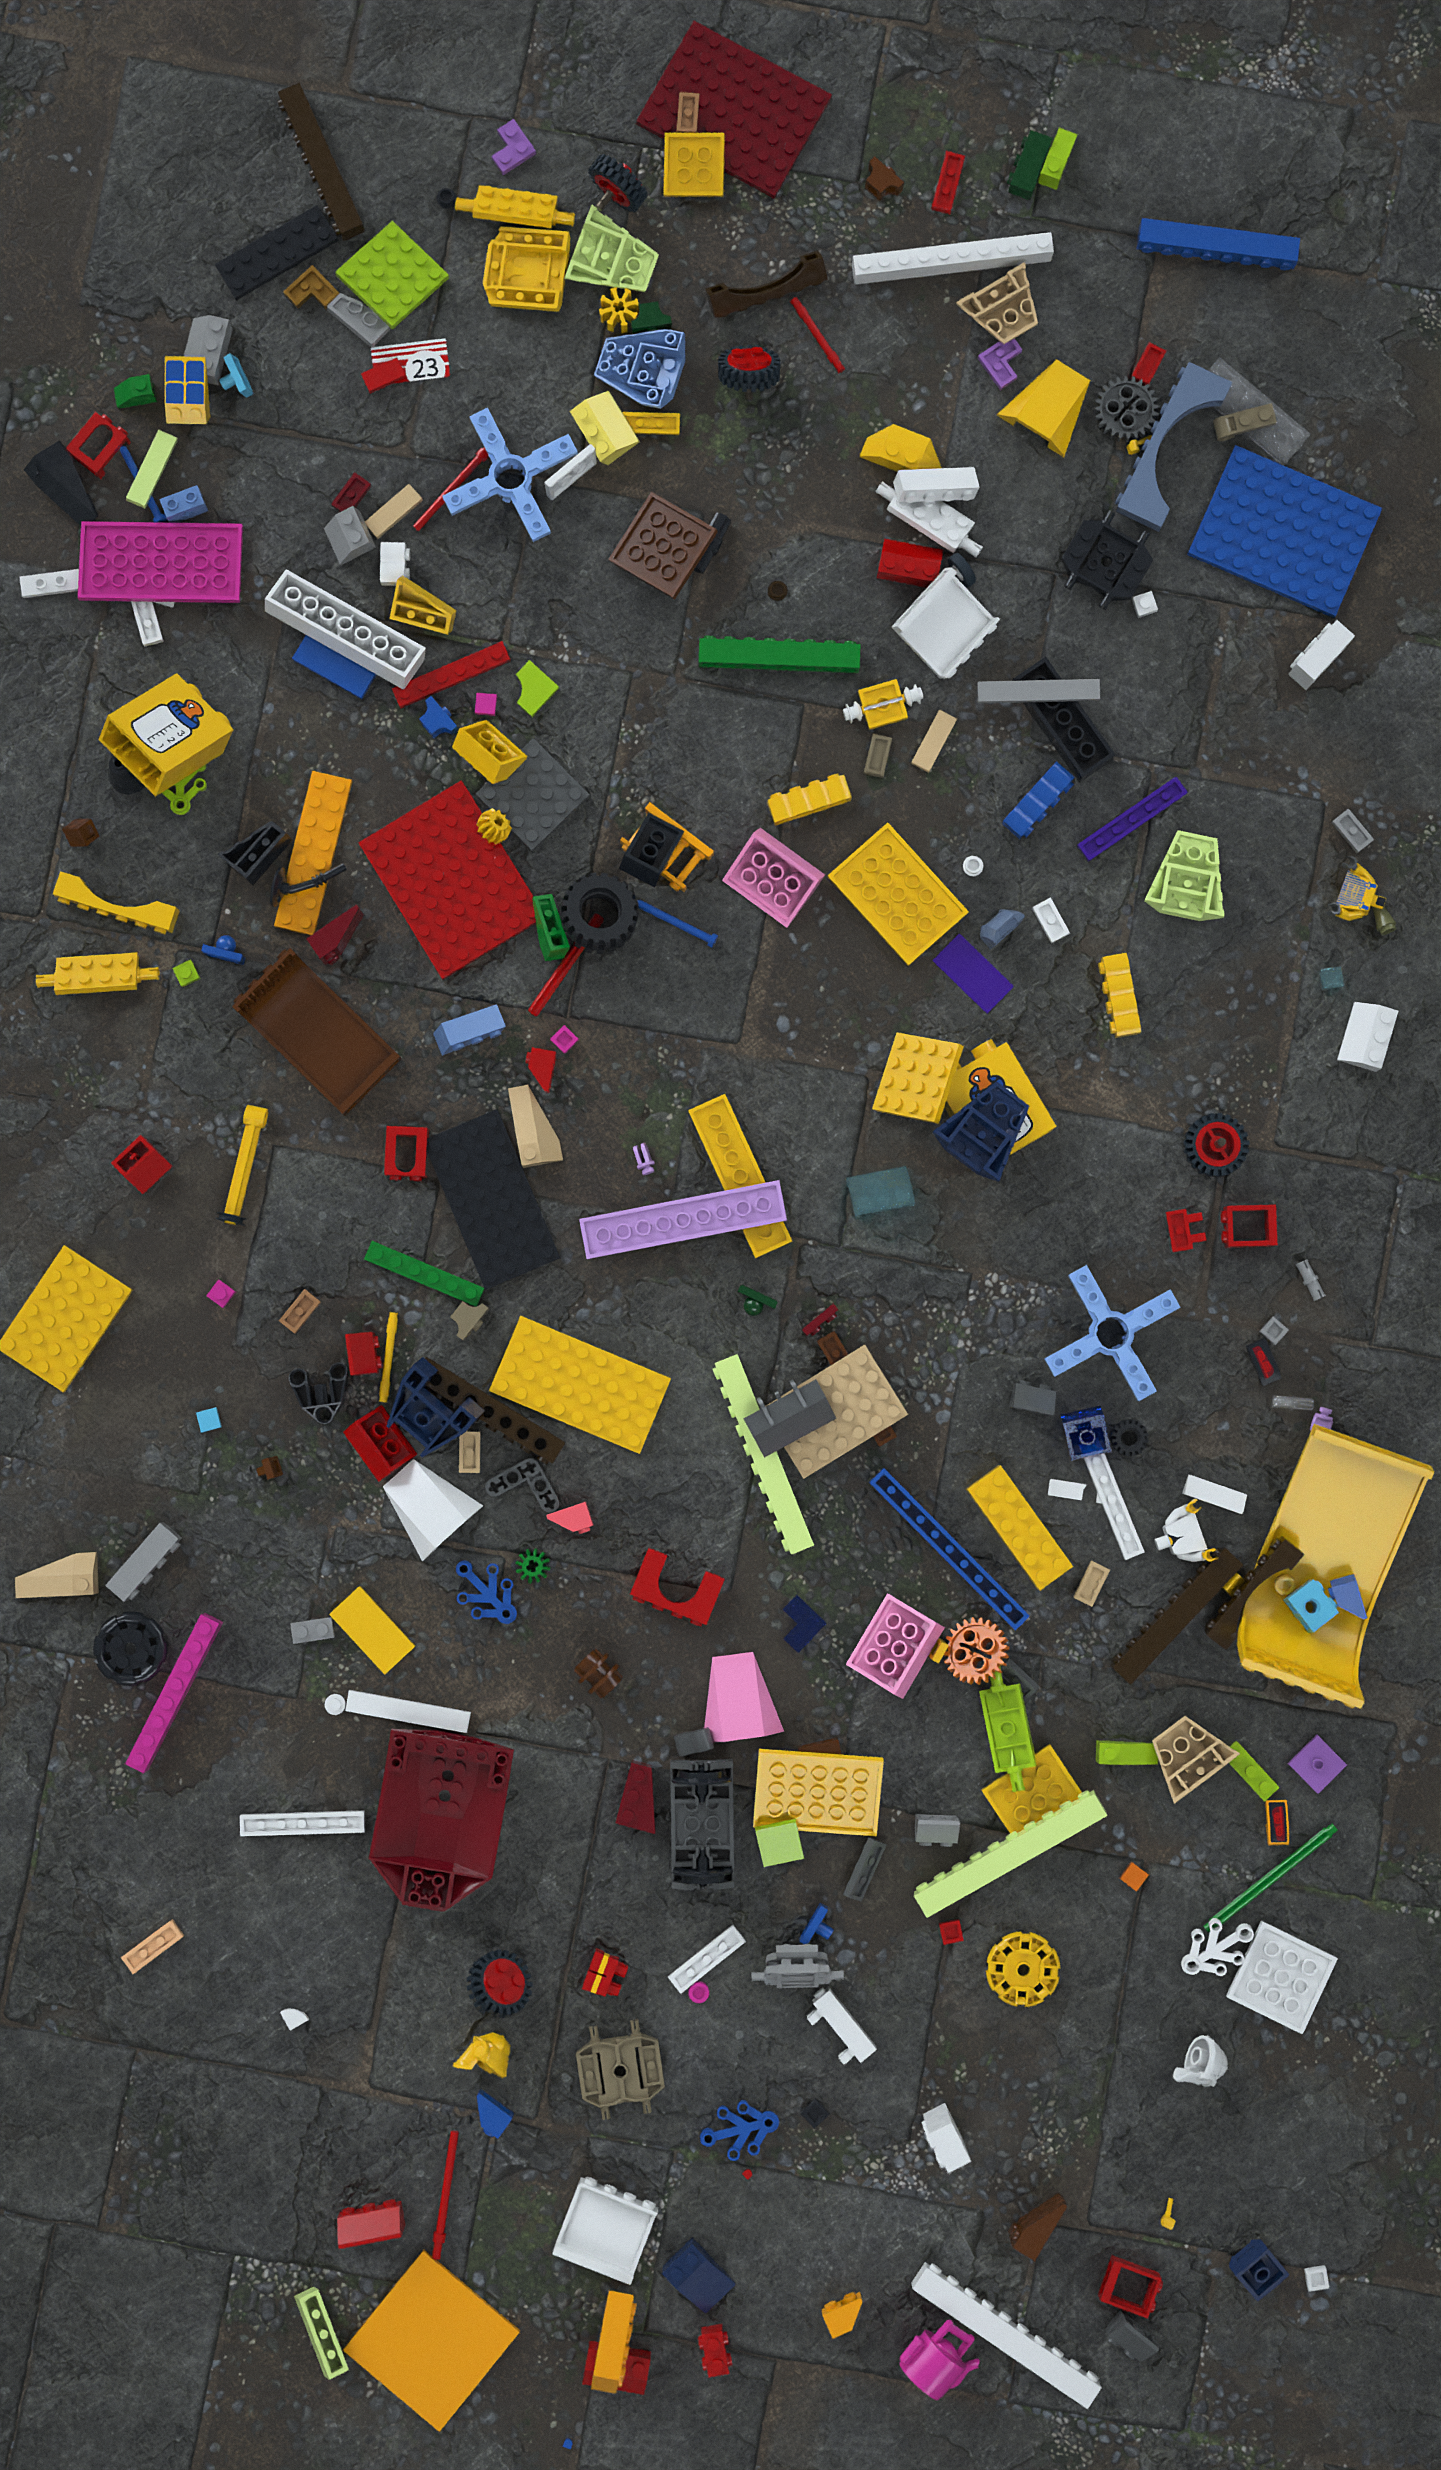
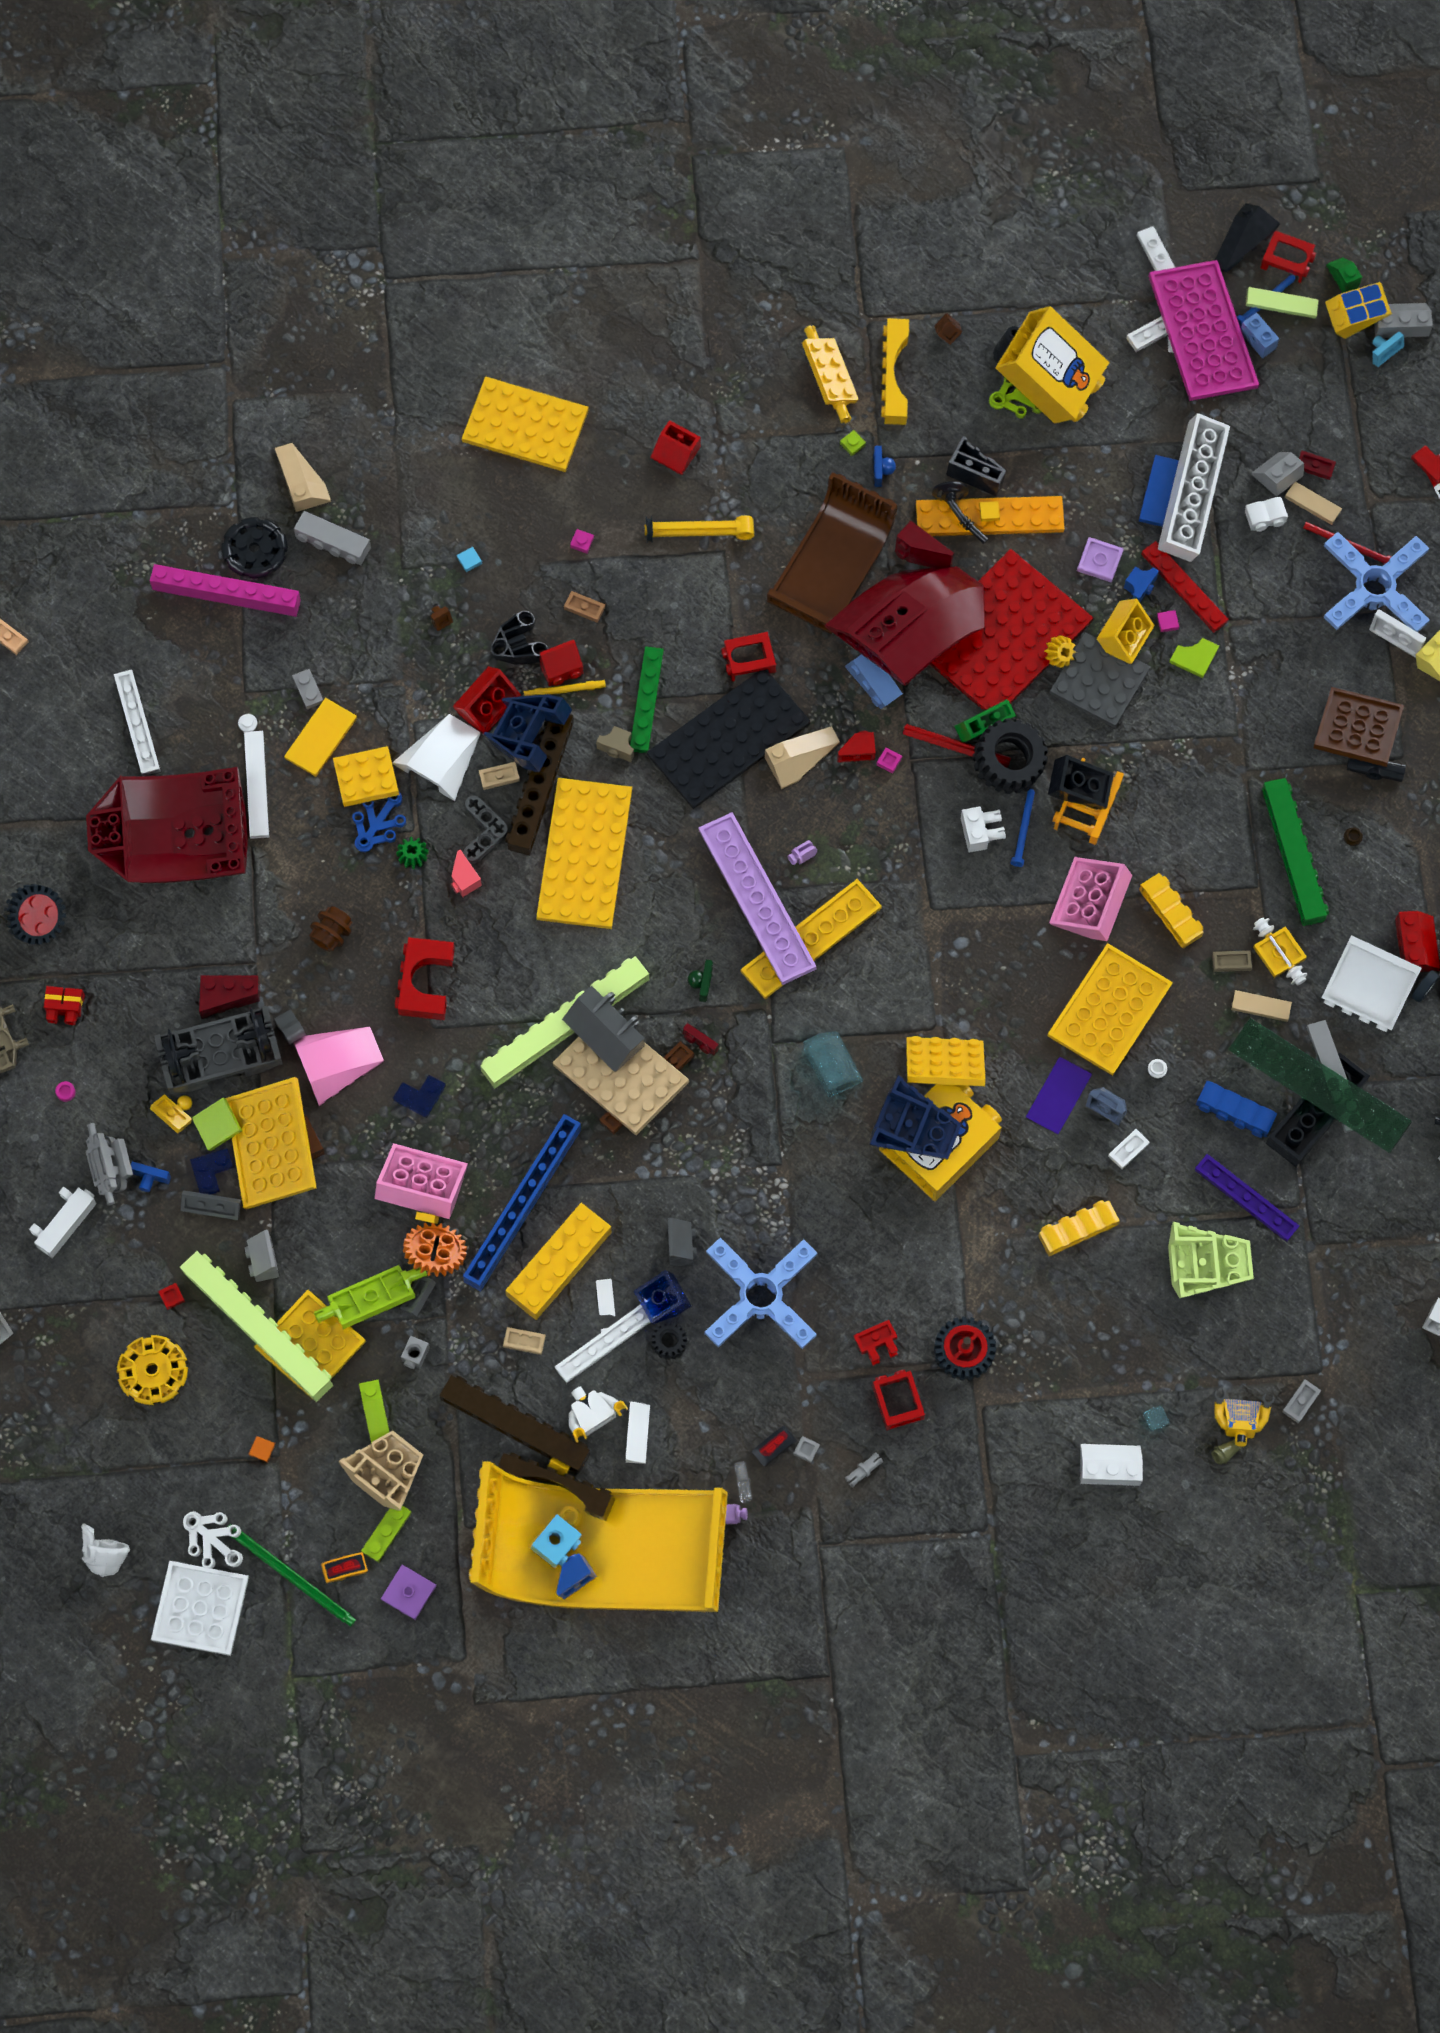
camera: 75 degrees right, 15 degrees down
yellow wedge [390,575,457,635] -> none
white tile [668,1924,746,1994] -> none
none -> yellow plate [150,1094,192,1134]
none -> clear blue plate [190,1148,233,1195]
none -> yellow plate [333,746,399,807]
none -> light grey brick [401,1336,430,1369]
none -> dark red wedge [825,566,985,686]
none -> white brick [961,806,1006,853]
none -> yellow tile [980,501,1000,522]
none -> lavender tile [1077,537,1124,583]
none -> clear green plate [1228,1018,1412,1154]

